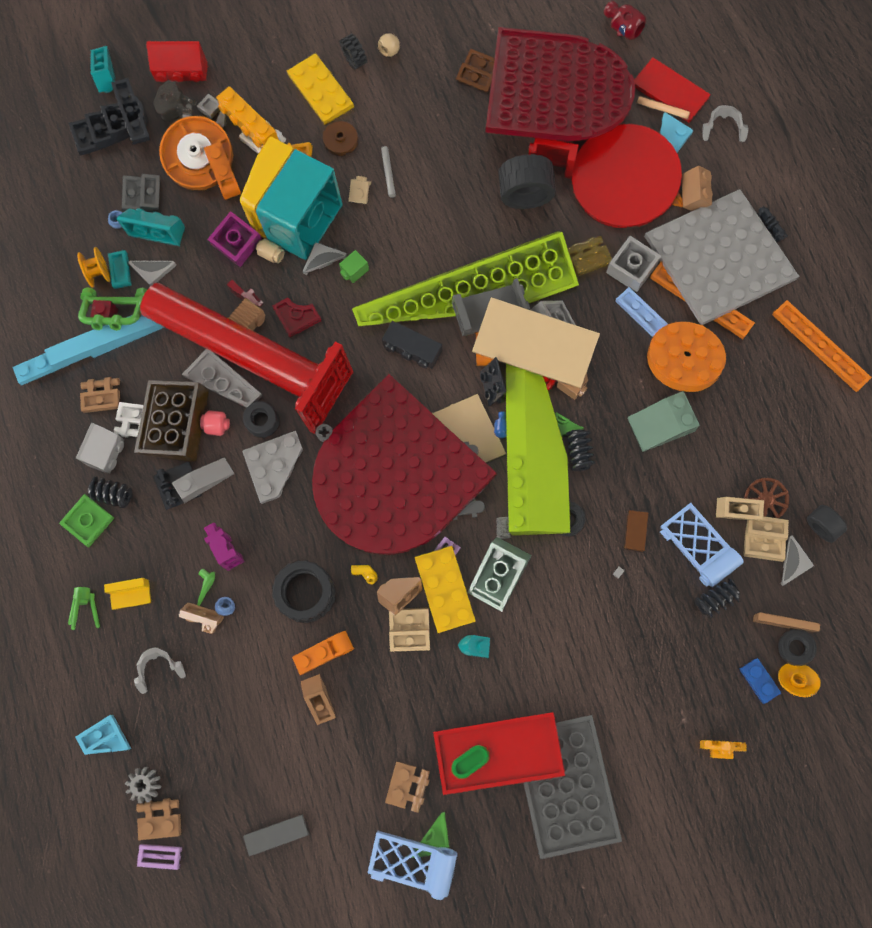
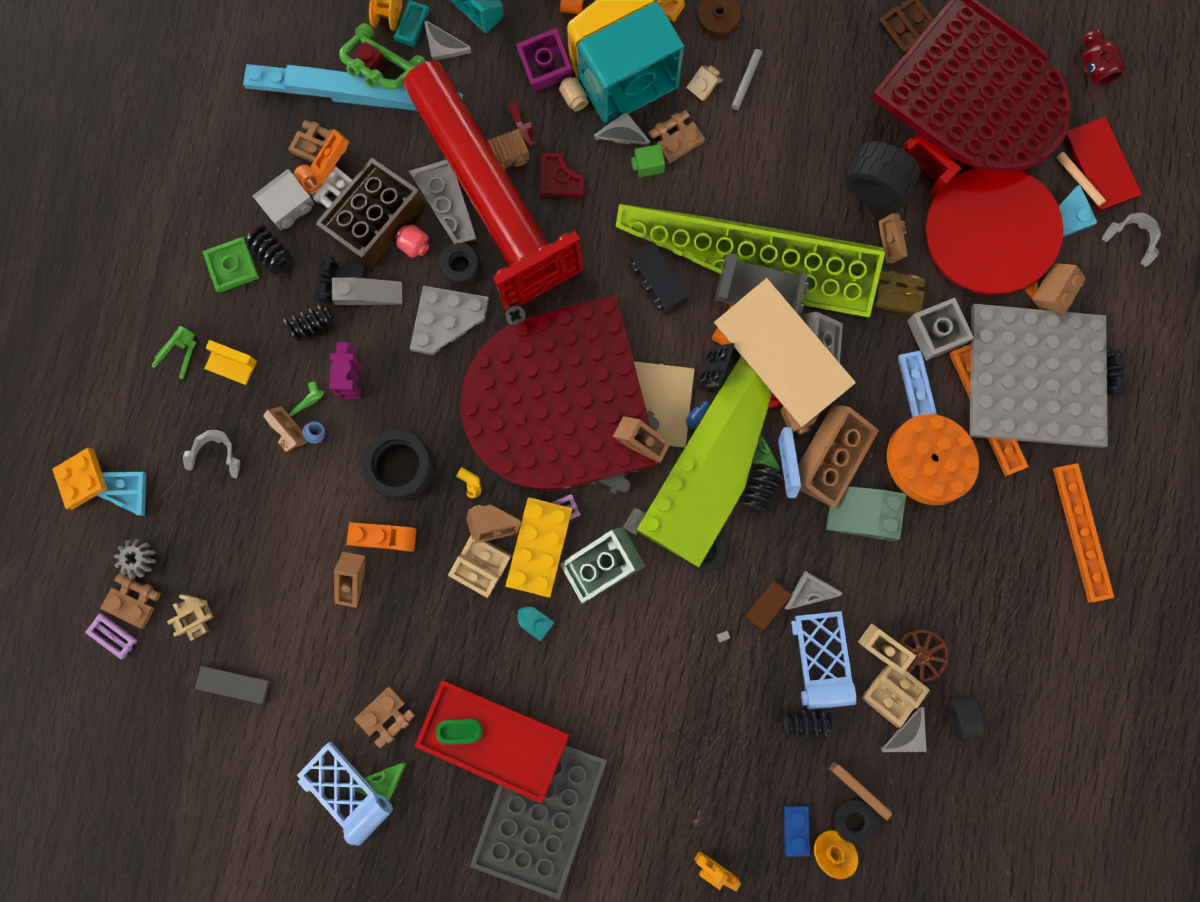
camera: 25 degrees right, 5 degrees up
none -> light orange plate [53,448,107,510]
none -> tan piece [167,594,214,641]
none -> black piece [282,300,334,342]
none -> orange plate [294,129,349,193]
none -> medium nougat slope [613,417,671,463]
none -> medium nougat plate [649,110,705,164]
none -> light blue tile [778,427,801,498]
none -> light grey tile [784,571,842,610]
none -> medium nougat slope [798,404,879,508]
none -> medium nougat hinge [878,213,908,263]

